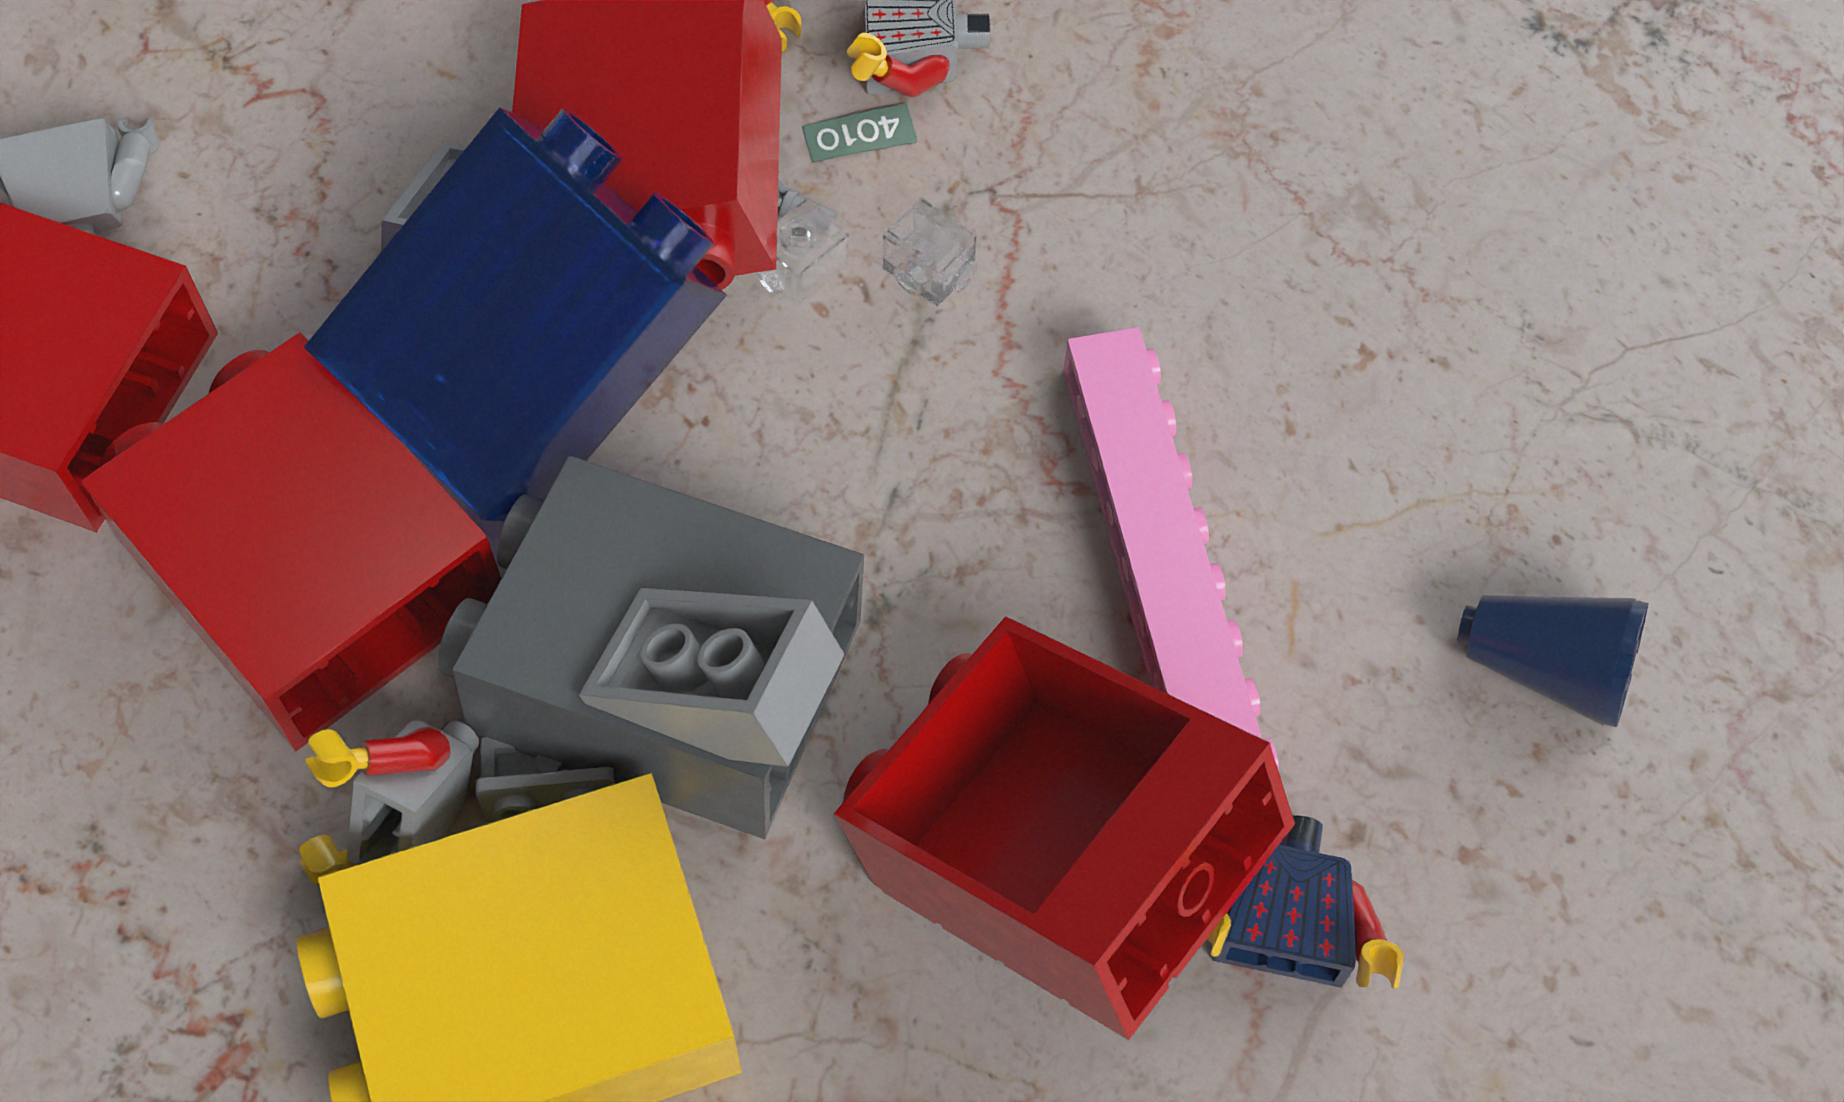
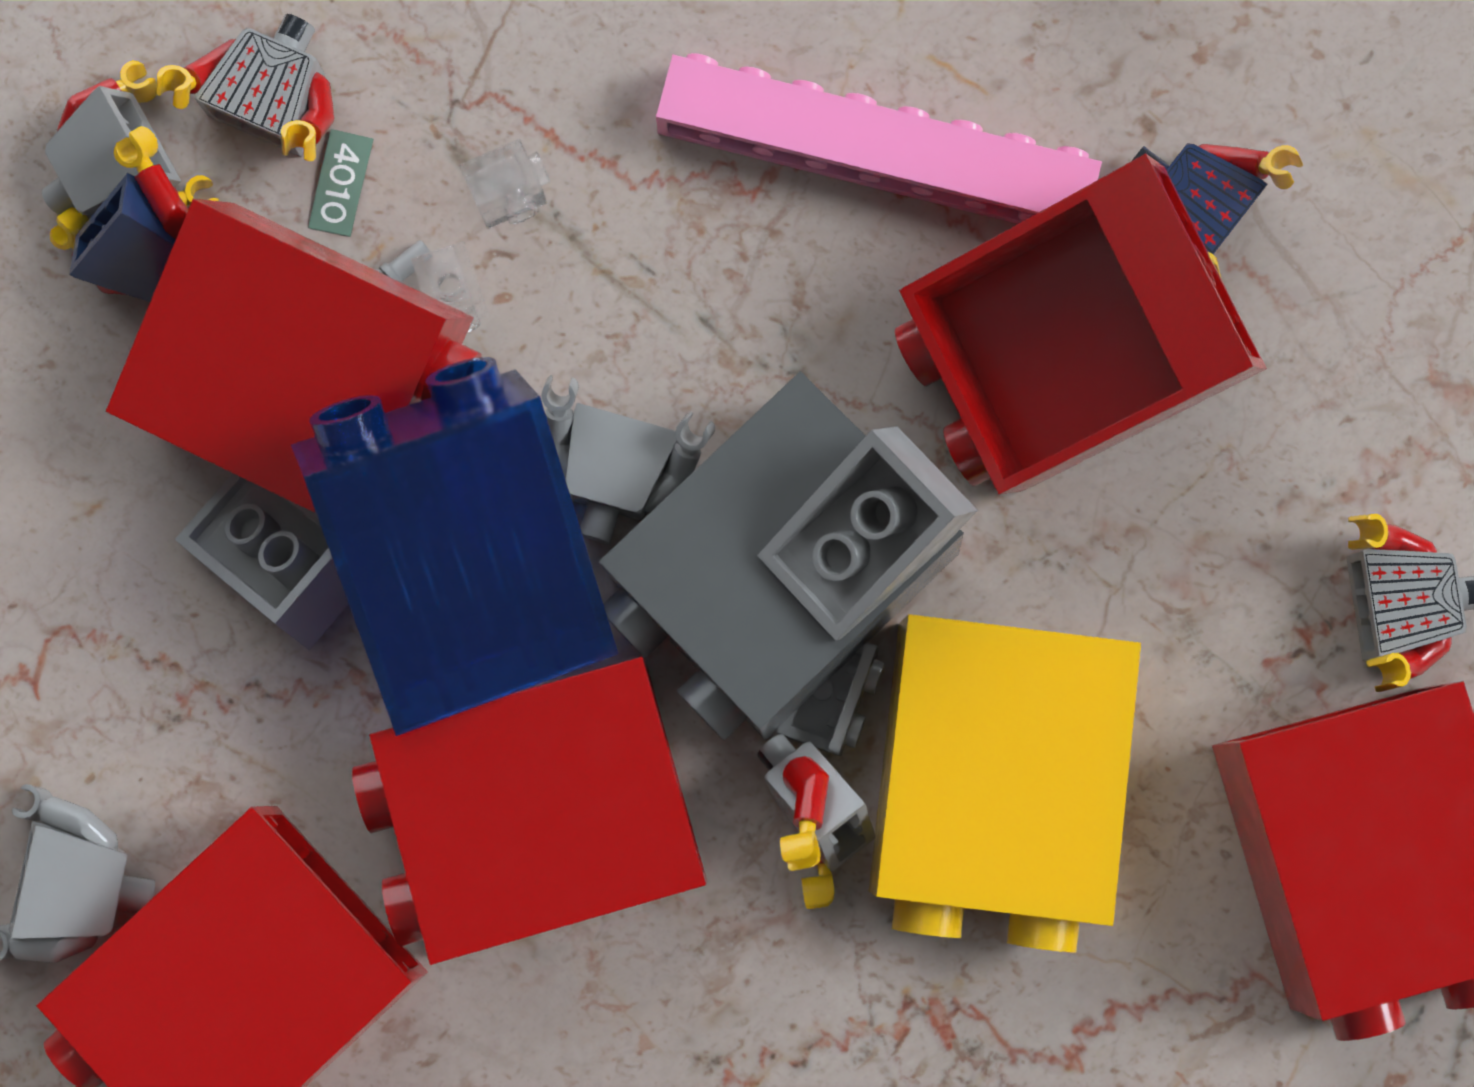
camera: 65 degrees left, 20 degrees up
none -> light grey torso [541,375,715,544]

